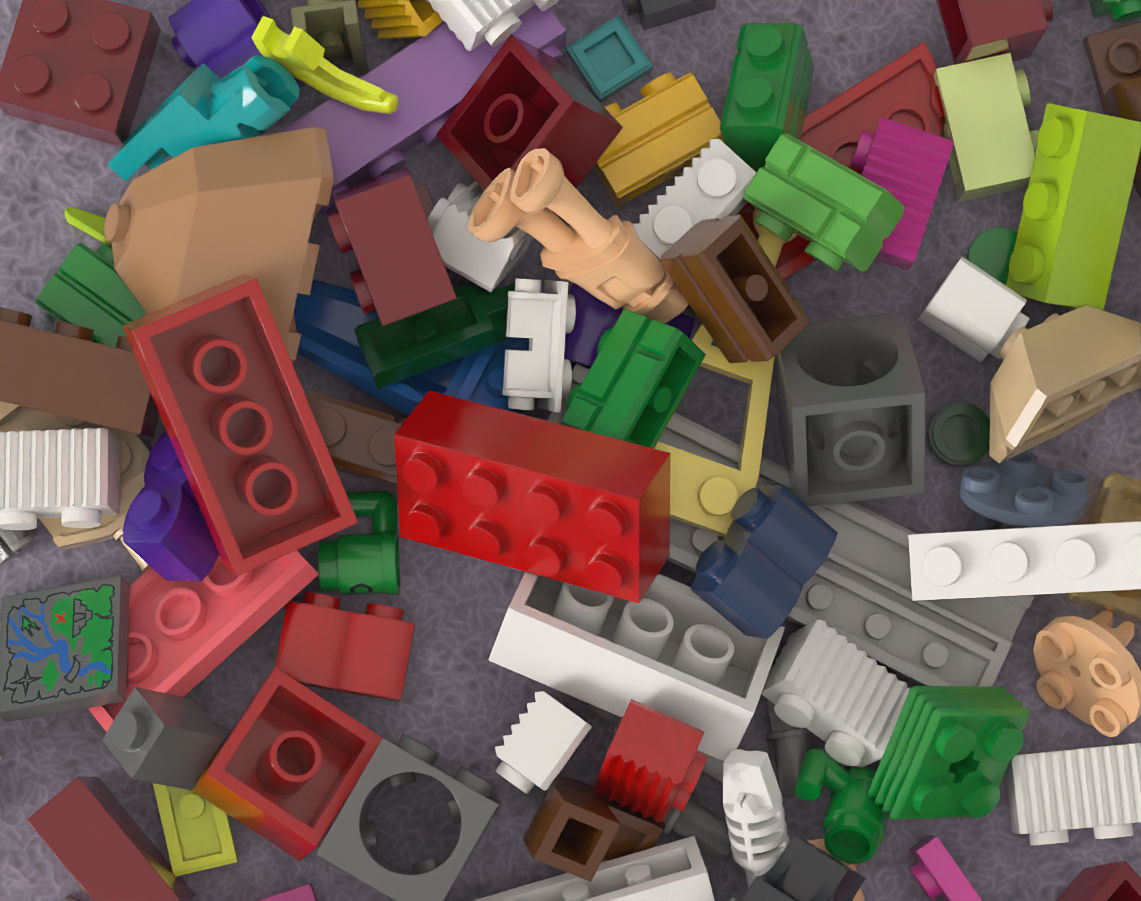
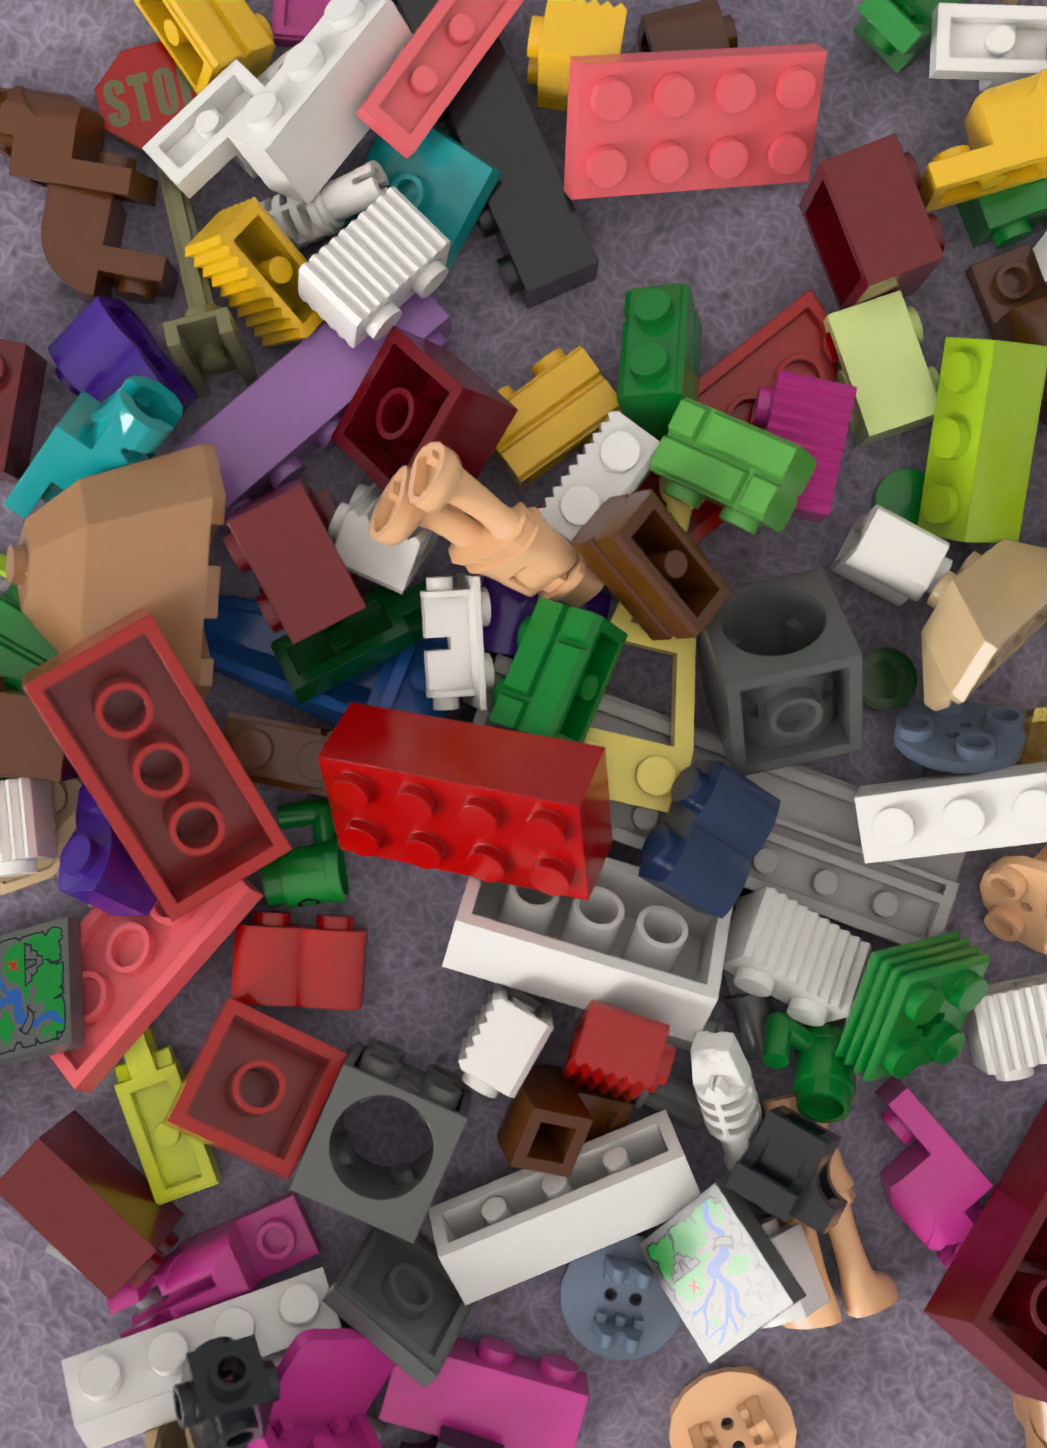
camera: 10 degrees left, 5 degrees up
dark grey brick [102,687,224,790] -> none
neon yellow piece [251,16,399,114] -> none
teal tile [566,15,653,103] -> none

